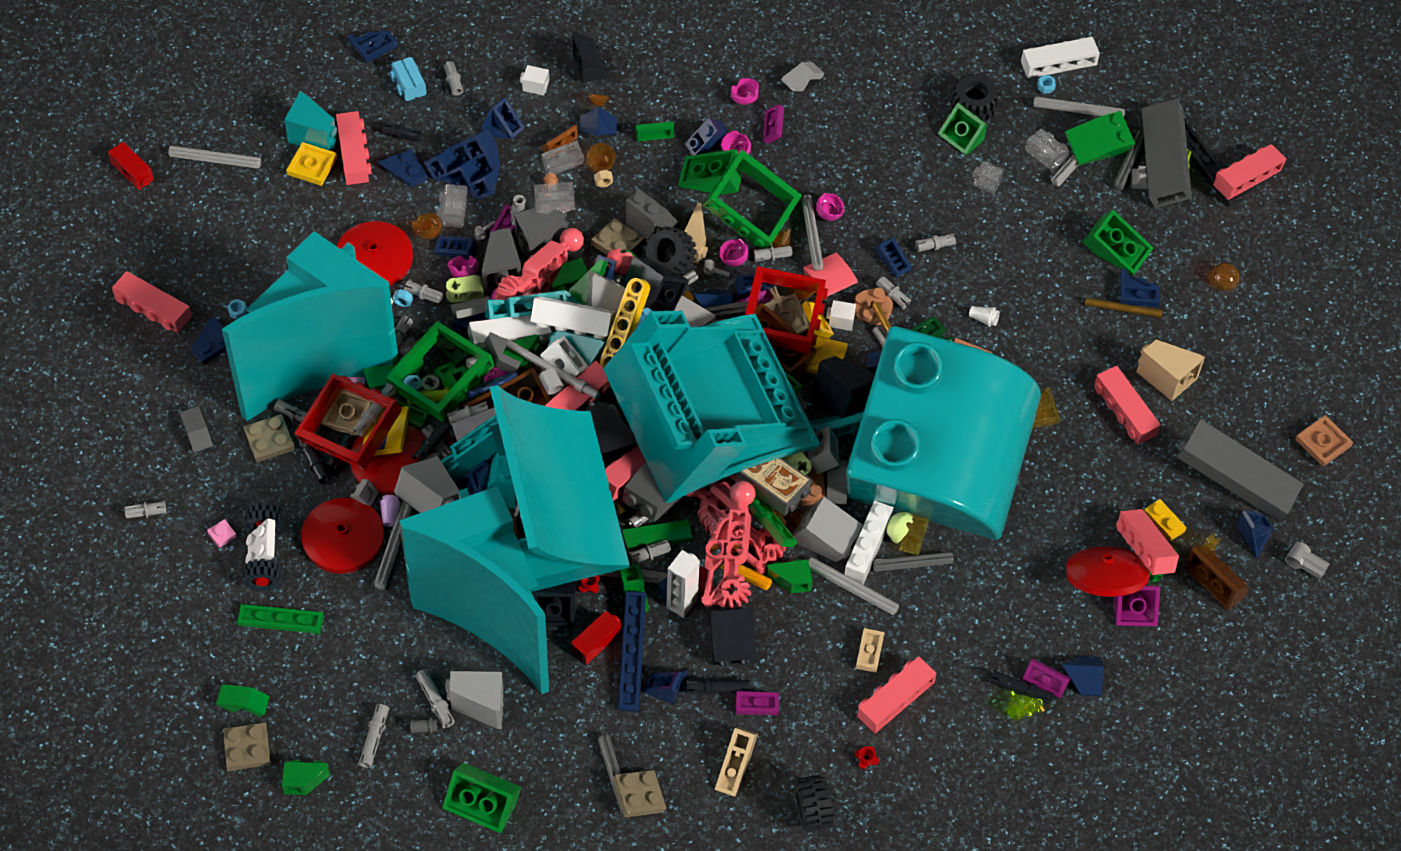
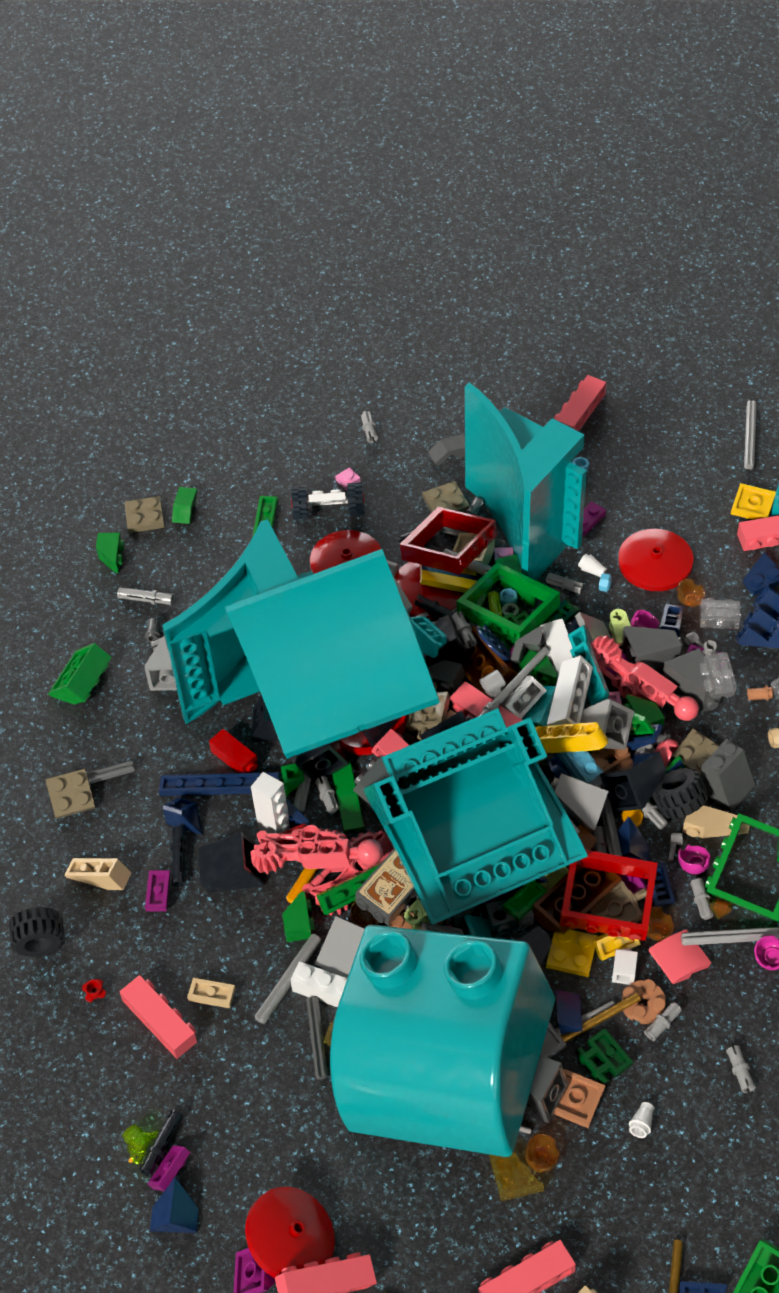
camera: 95 degrees right, 5 degrees down
red brick [108,142,154,190] -> none
light grey axle [404,280,443,303] -> none
dark blue slope [875,237,913,278] -> none

